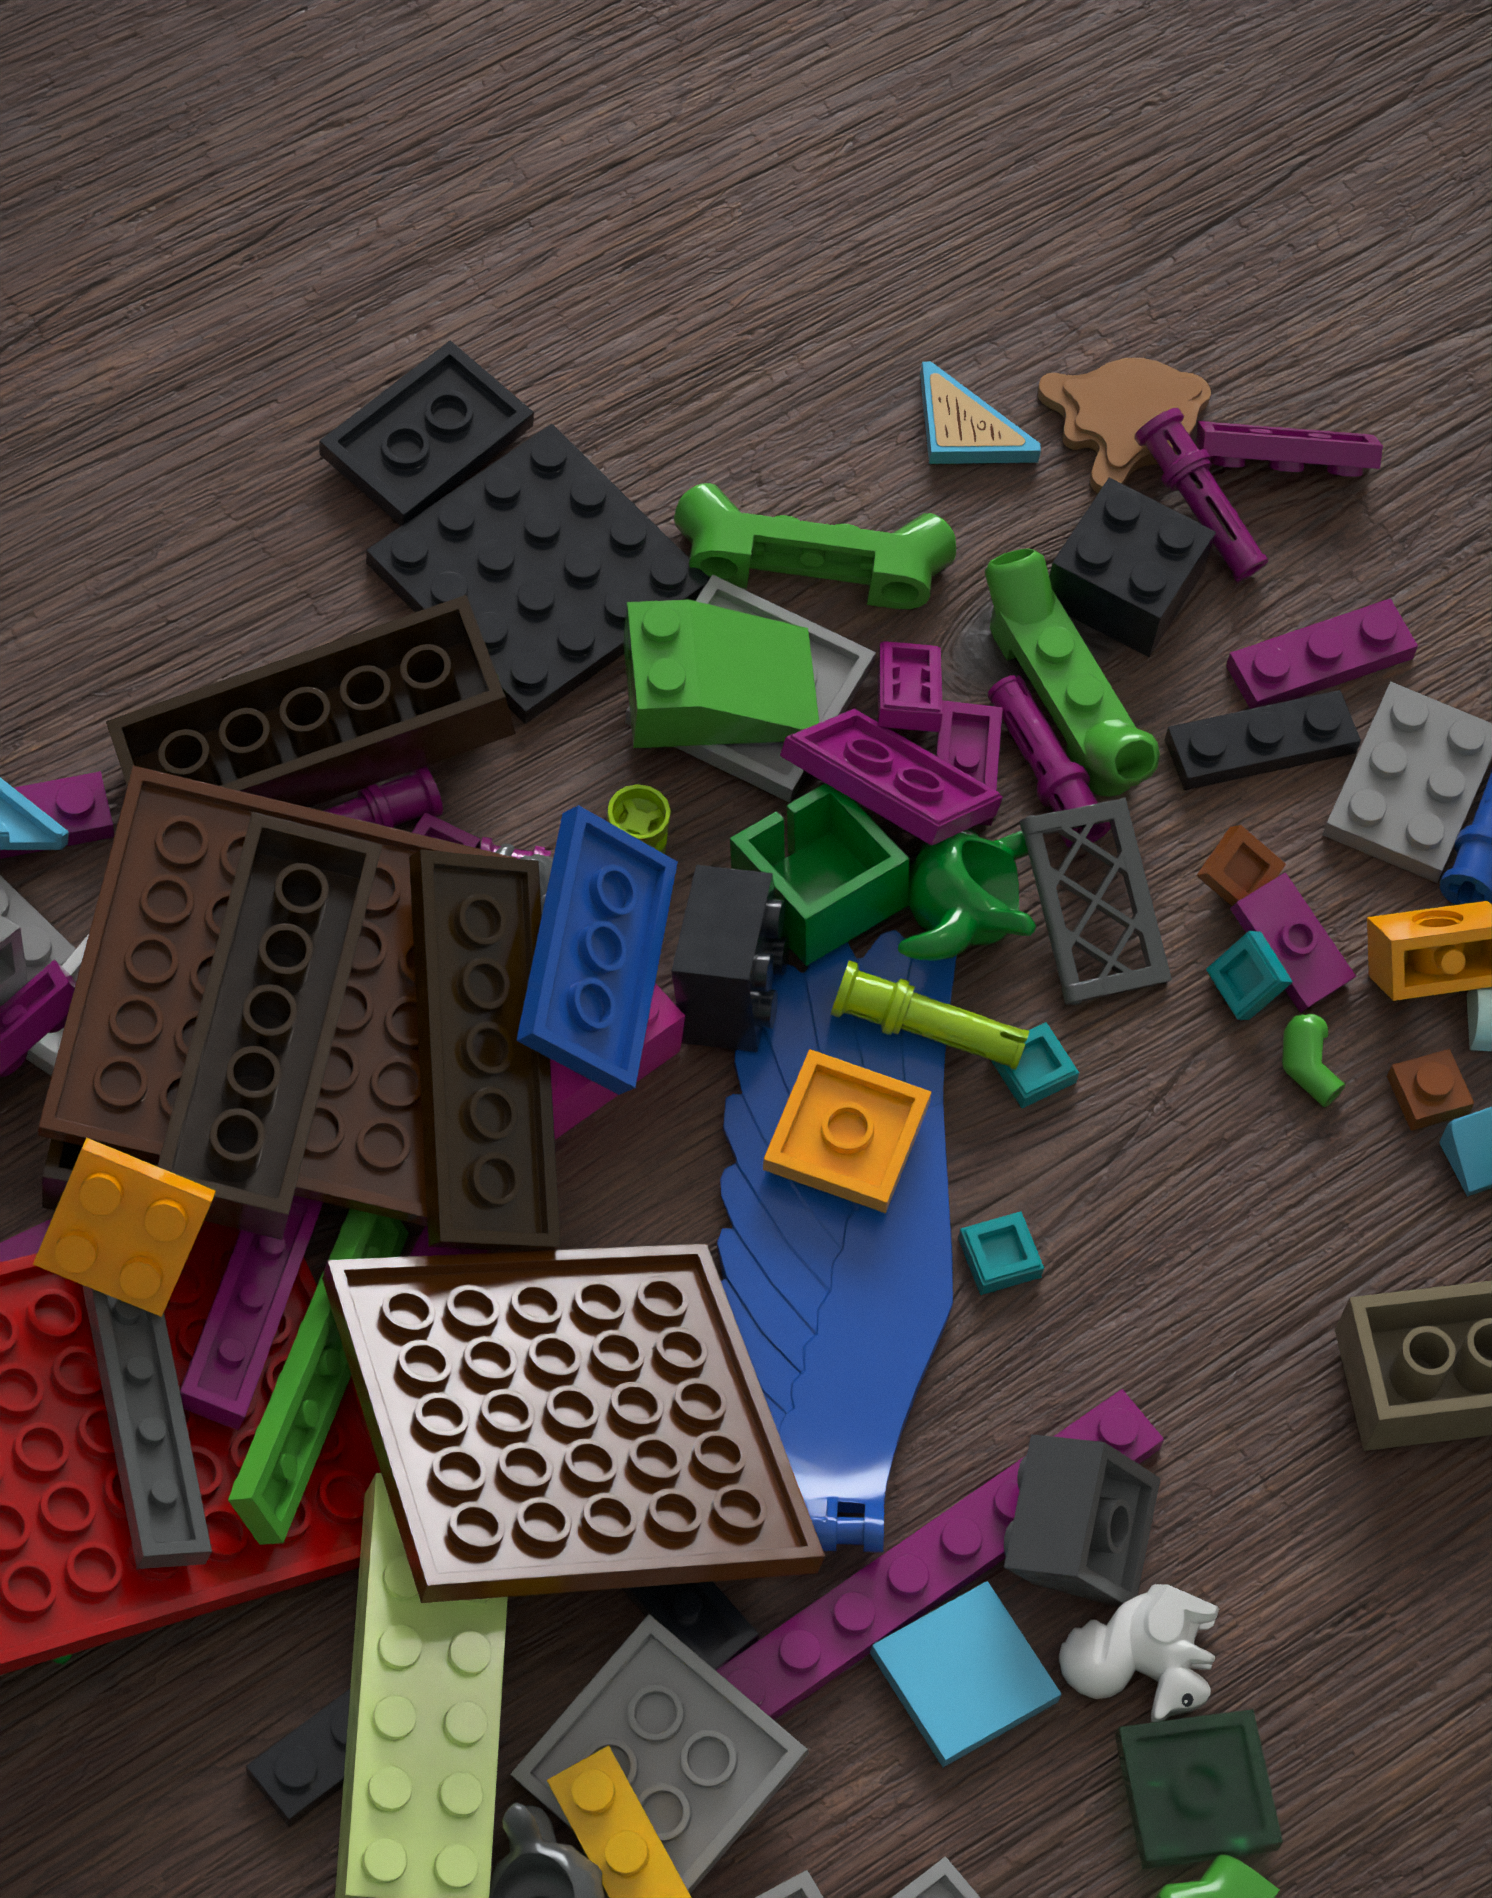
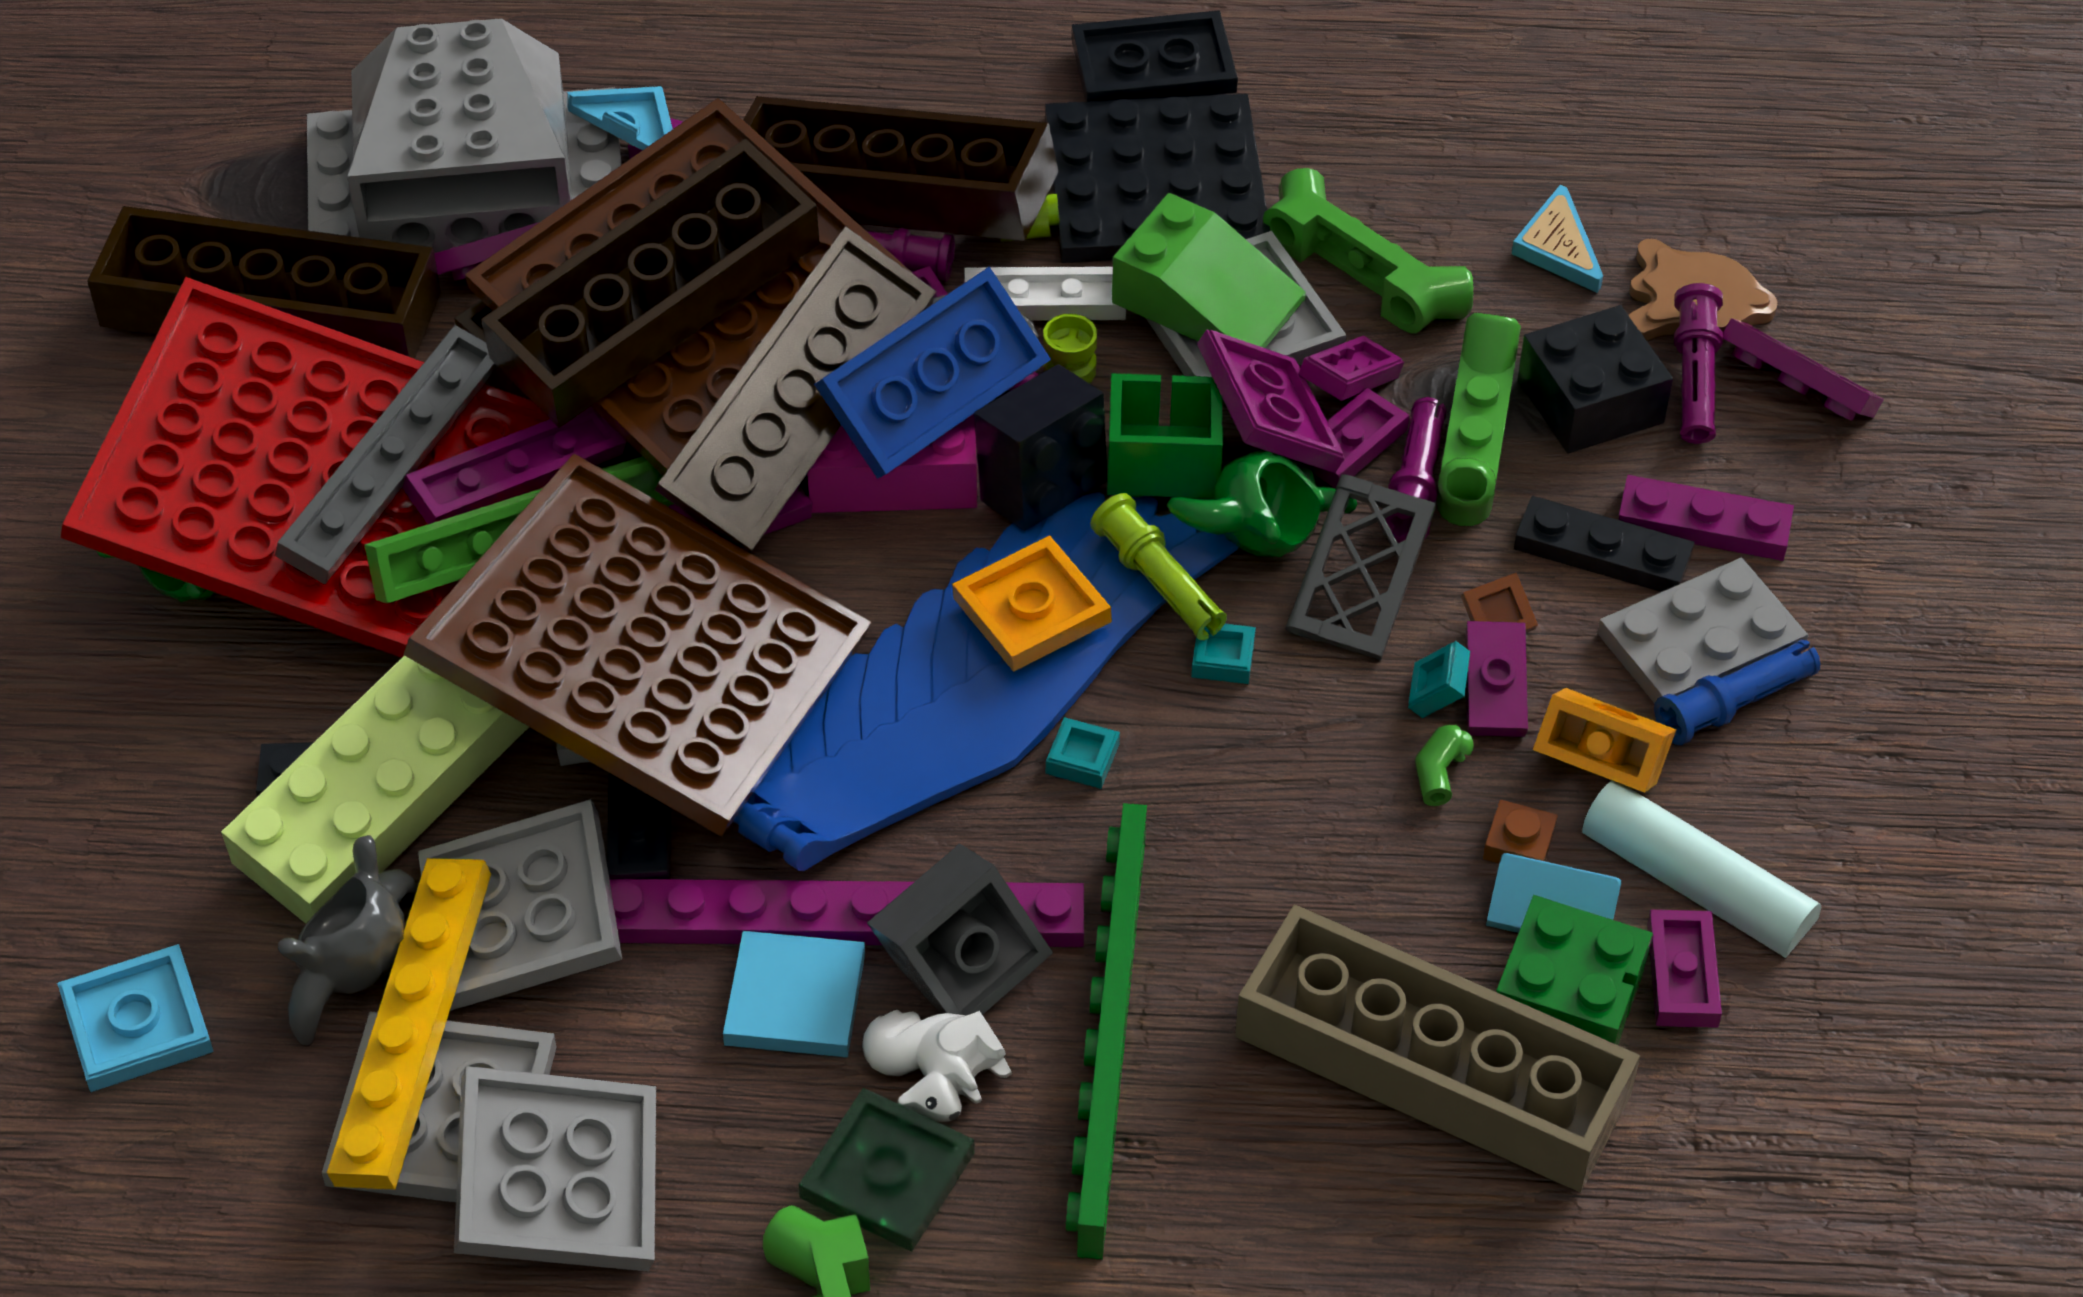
camera: 45 degrees right, 10 degrees down
light orange plate [33,1137,215,1317] -> none
none -> white plate [965,267,1126,320]
none -> green plate [1066,803,1147,1260]

